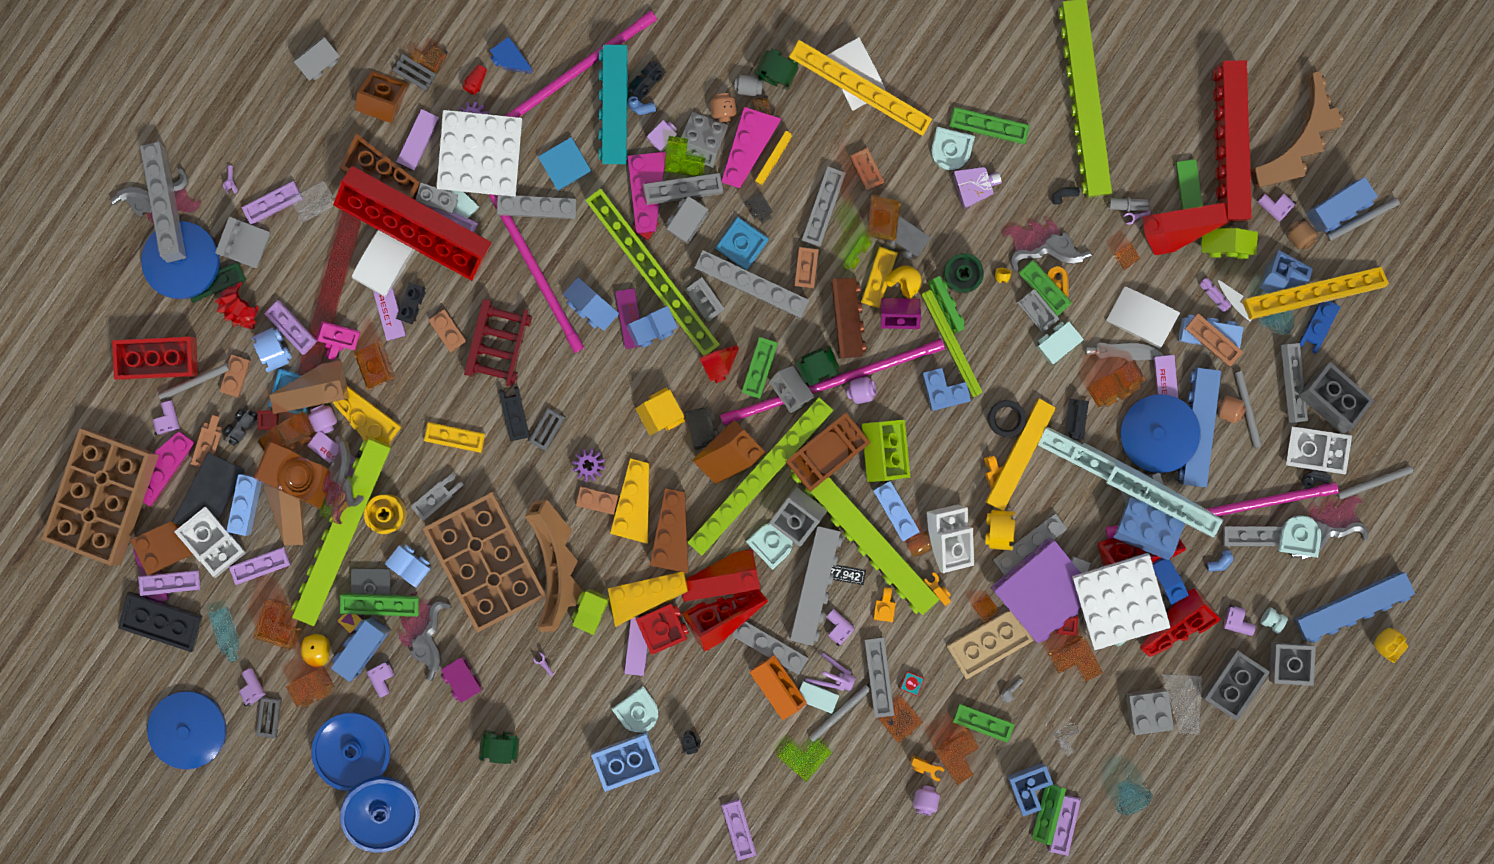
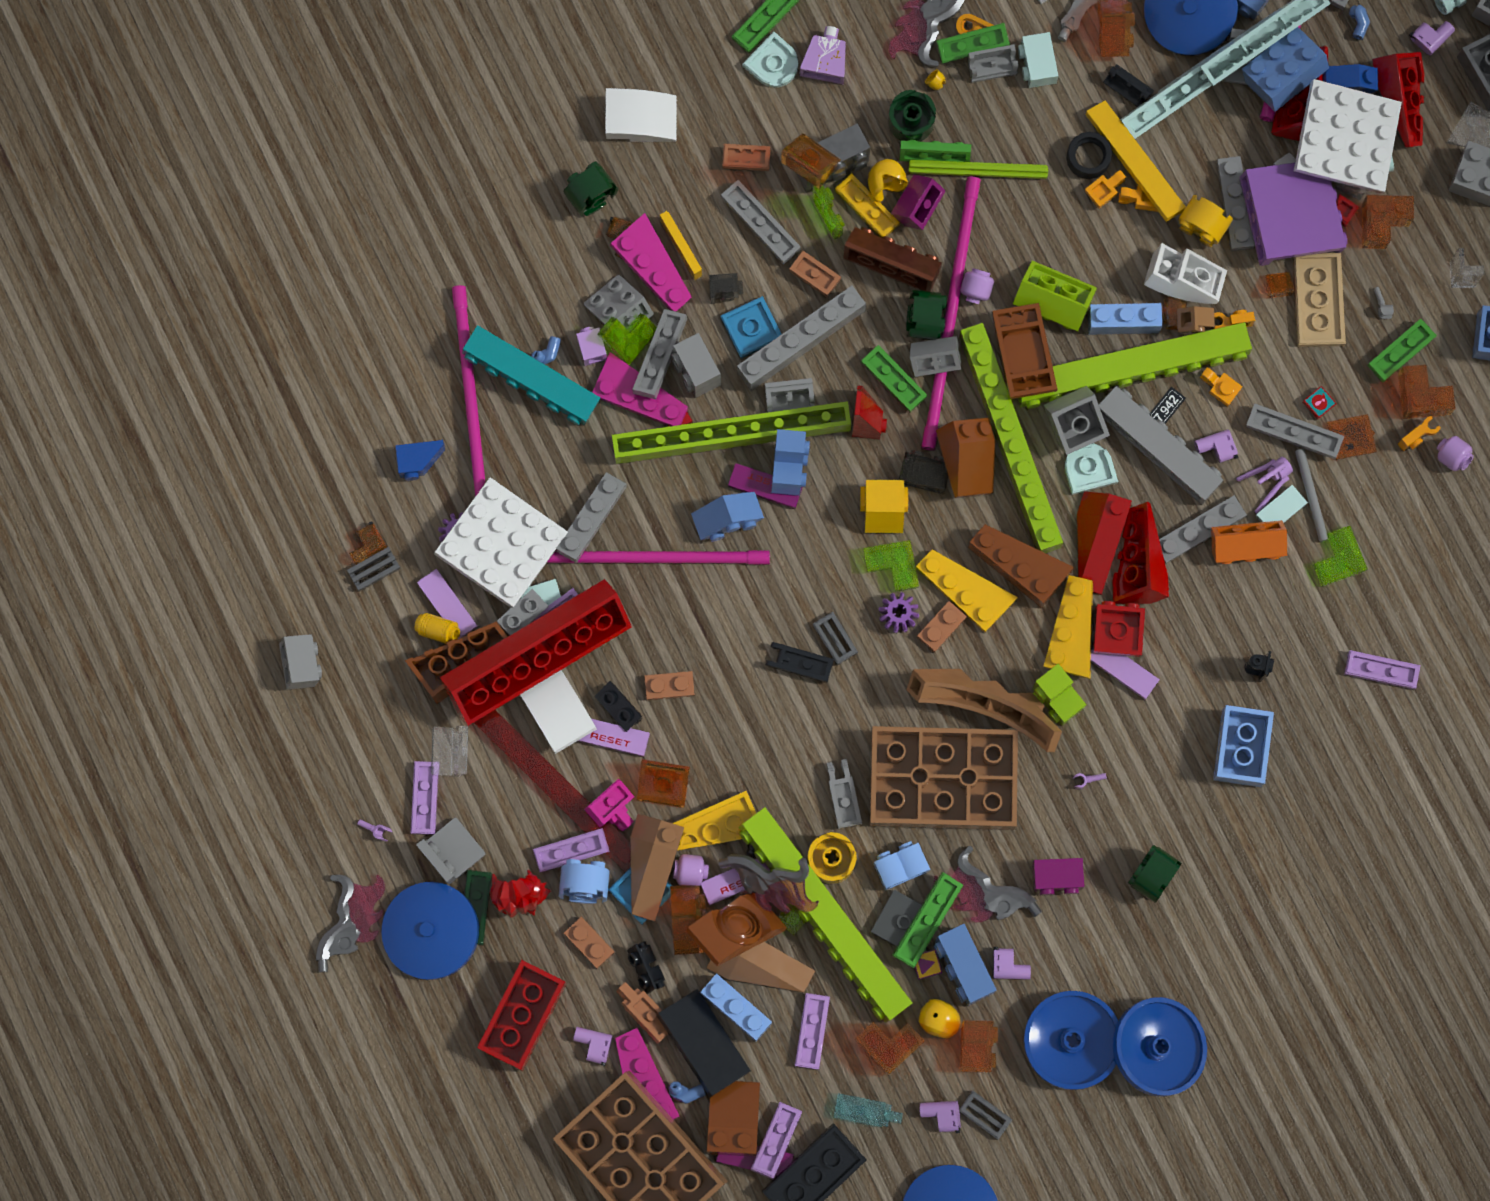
camera: 60 degrees left, 10 degrees down
light grey brick [140,142,186,263] -> none
light grey bar [158,363,230,400] -> none
white slope [175,507,246,578] -> none
red tile [257,410,279,430] -> none
dark orange slope [355,71,408,123] -> none
yellow tile [424,422,485,453] -> none
red cone [462,65,487,95] -> none
dark red fence [464,299,532,387] -> none
dark azure tile [538,137,592,191] -> none
light aqua tile [612,686,658,733] -> none
black hinge [628,60,666,101] -> none
nougat head [710,93,737,122] -> none
light grey brick [734,75,763,96] -> none
yellow plate [788,40,932,136] -> none
medium blue brick [921,368,971,411] -> none
none -> yellow head [414,613,460,644]
none -> medium blue arm [669,1081,706,1104]
none -> clear neon green plate [863,540,919,592]
none -> light orange plate [1084,170,1126,209]
none -> medium nougat brick [1177,306,1215,333]

